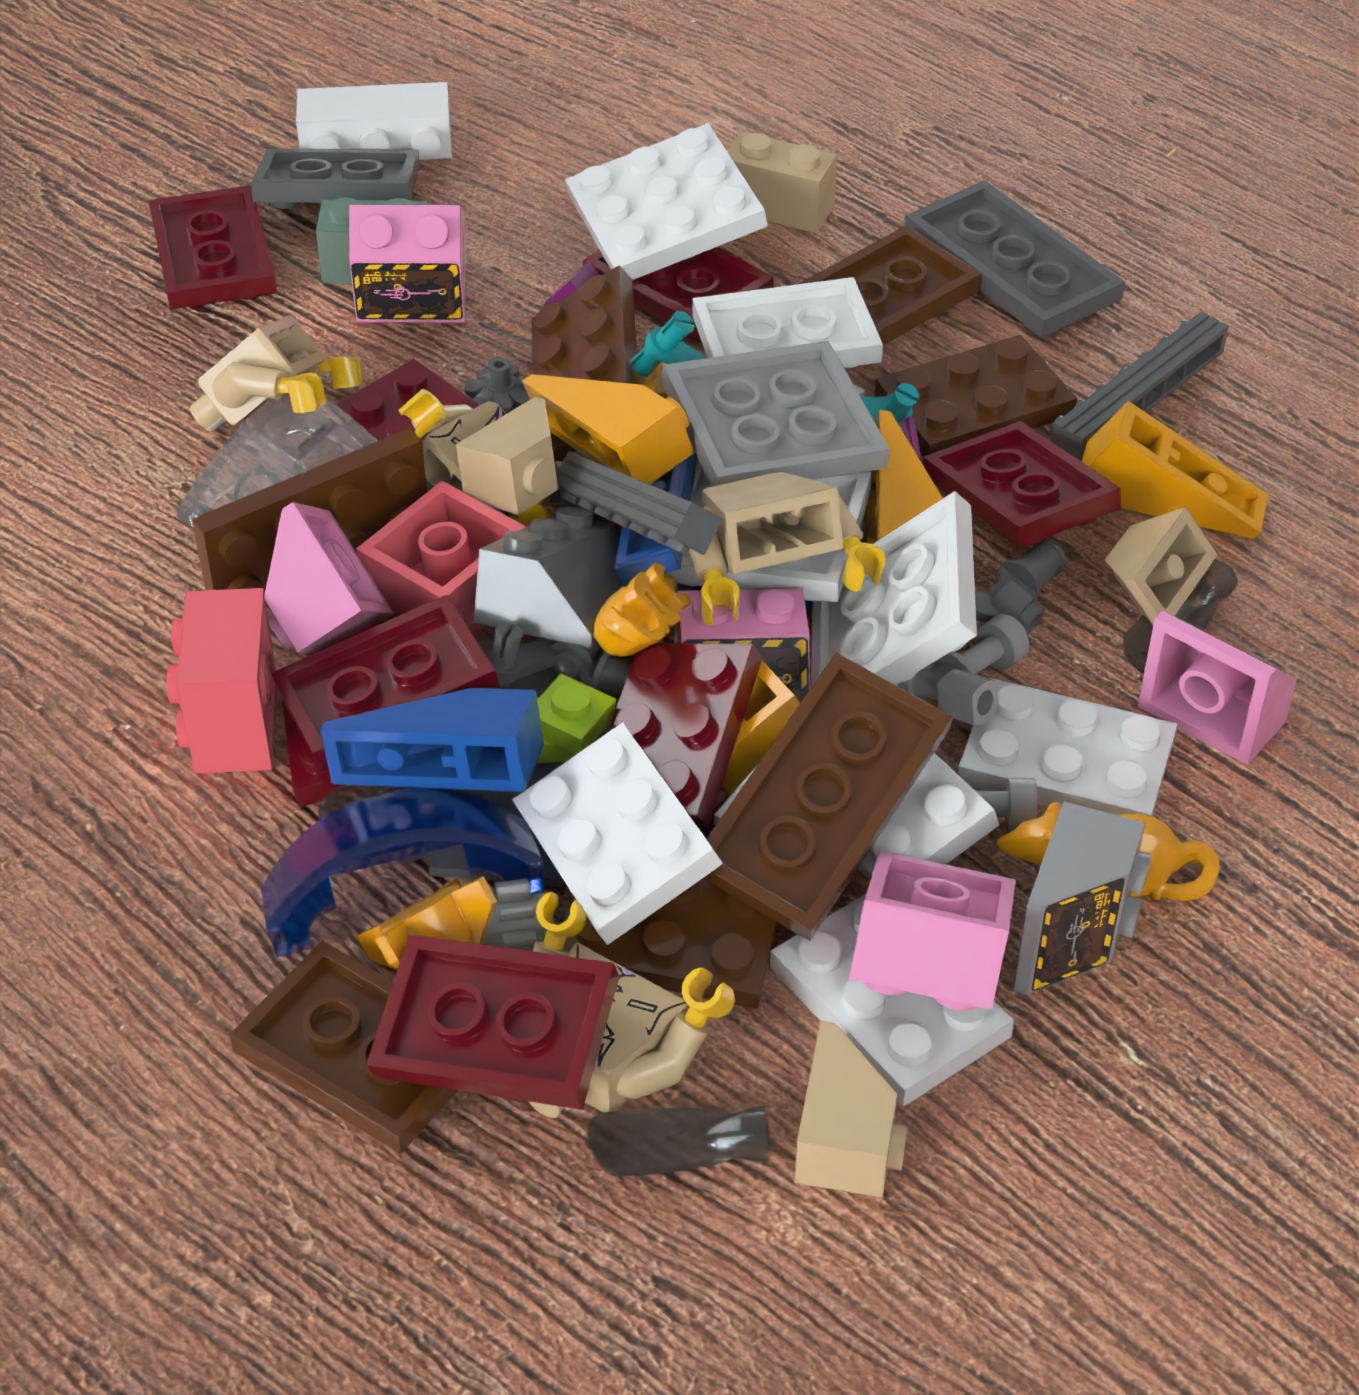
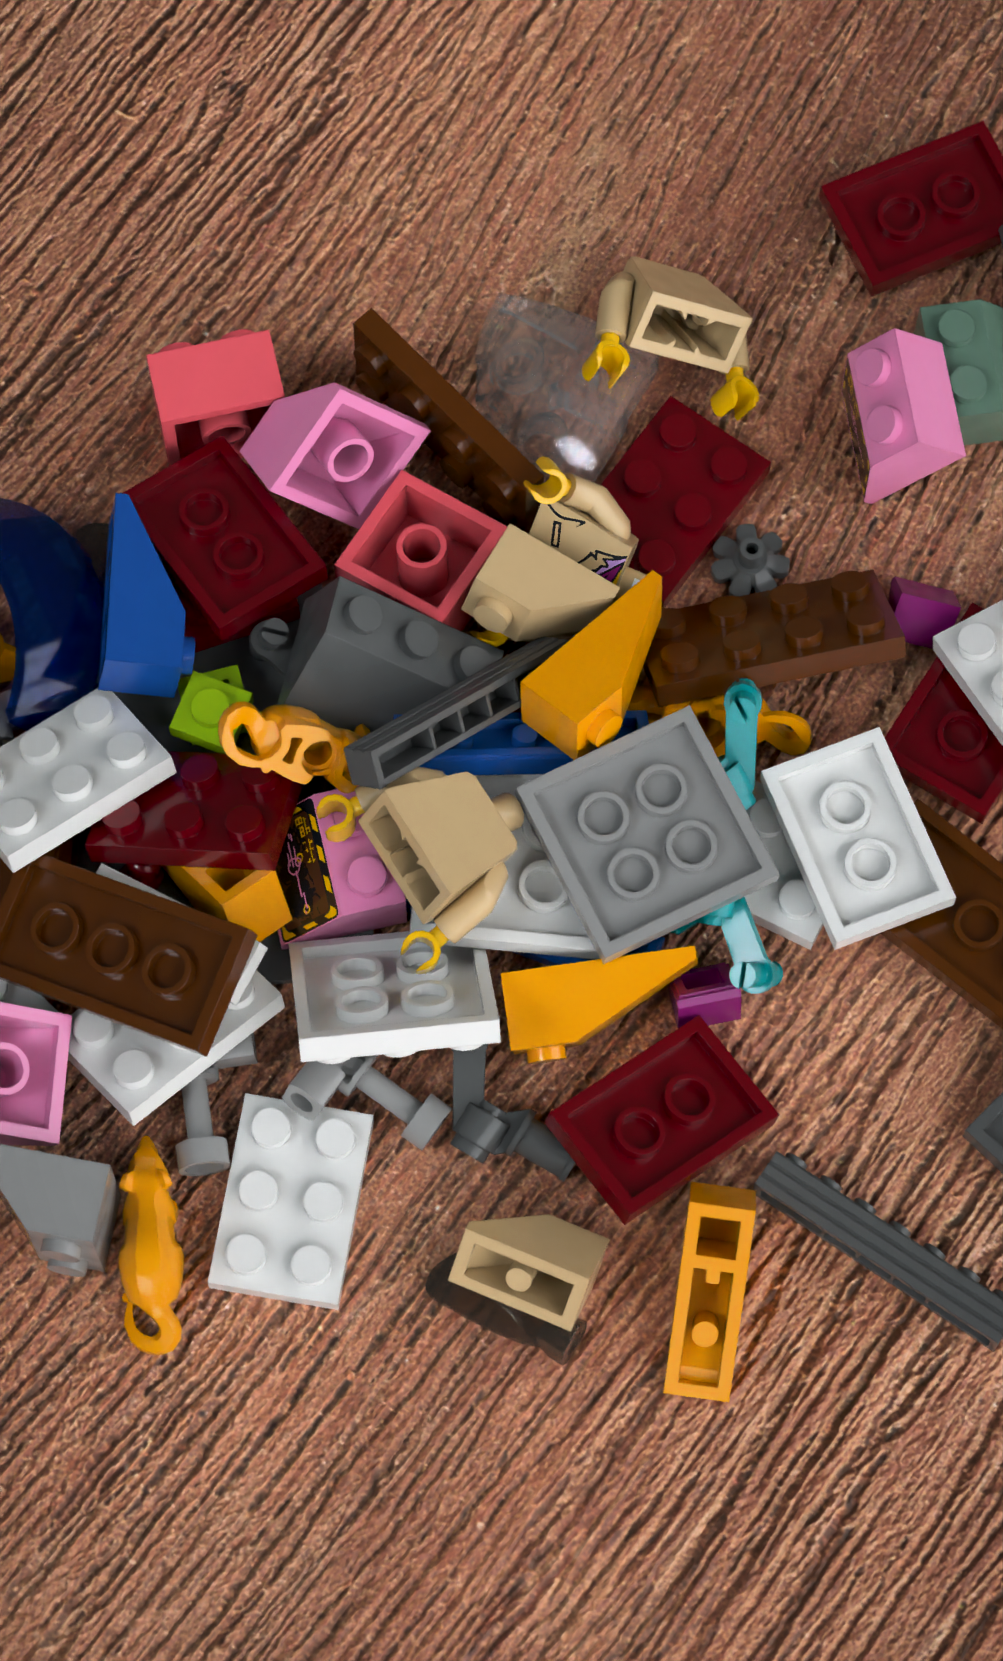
camera: 80 degrees right, 25 degrees up
reddish brown plate [874,335,1078,457] -> none
bright pink slope [1138,611,1297,766] -> none

